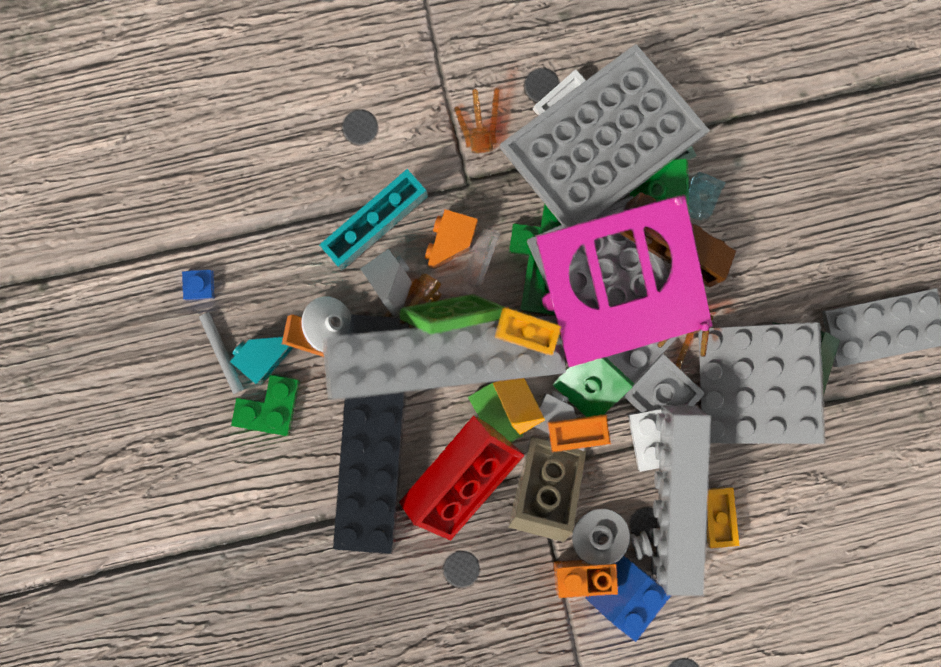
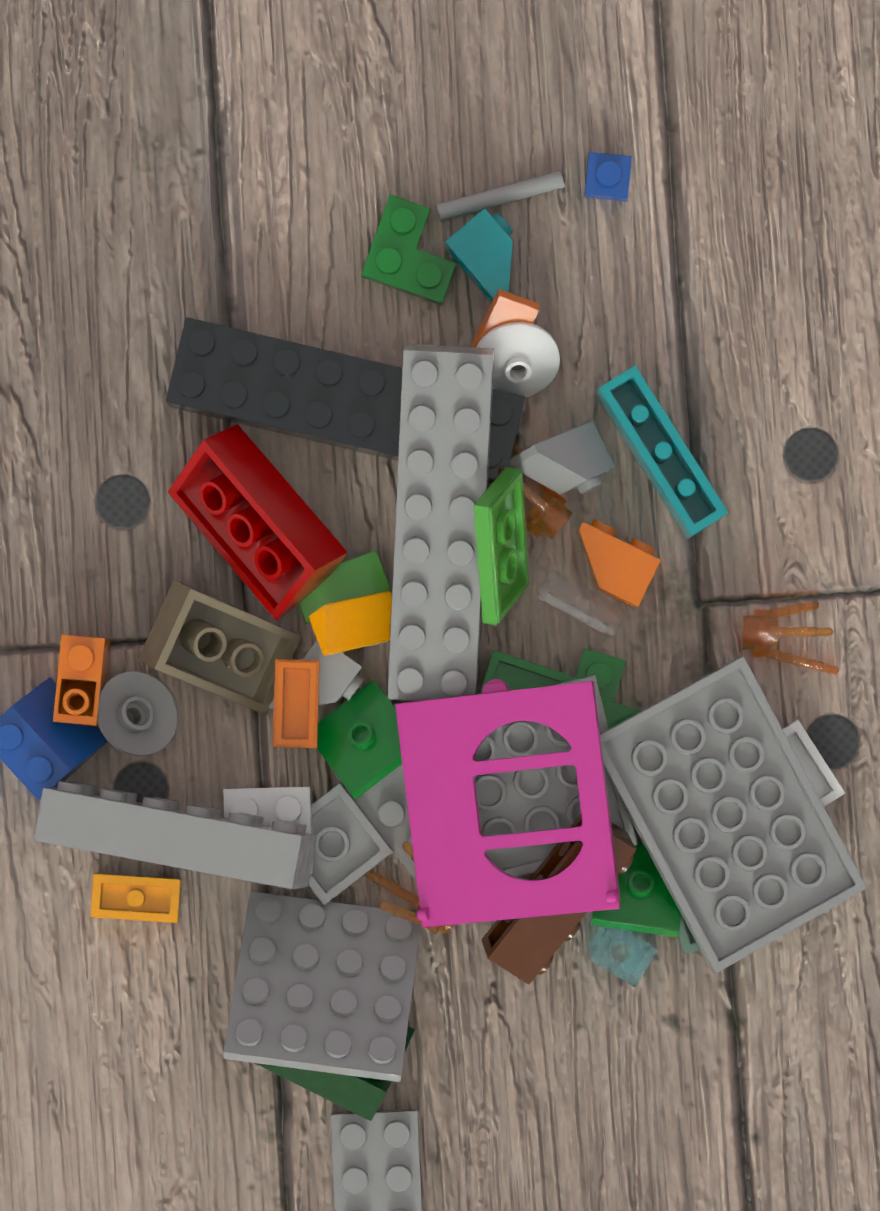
camera: 95 degrees right, 0 degrees up
light orange plate [495,308,561,355] -> none
light grey bush [630,531,653,560] -> none

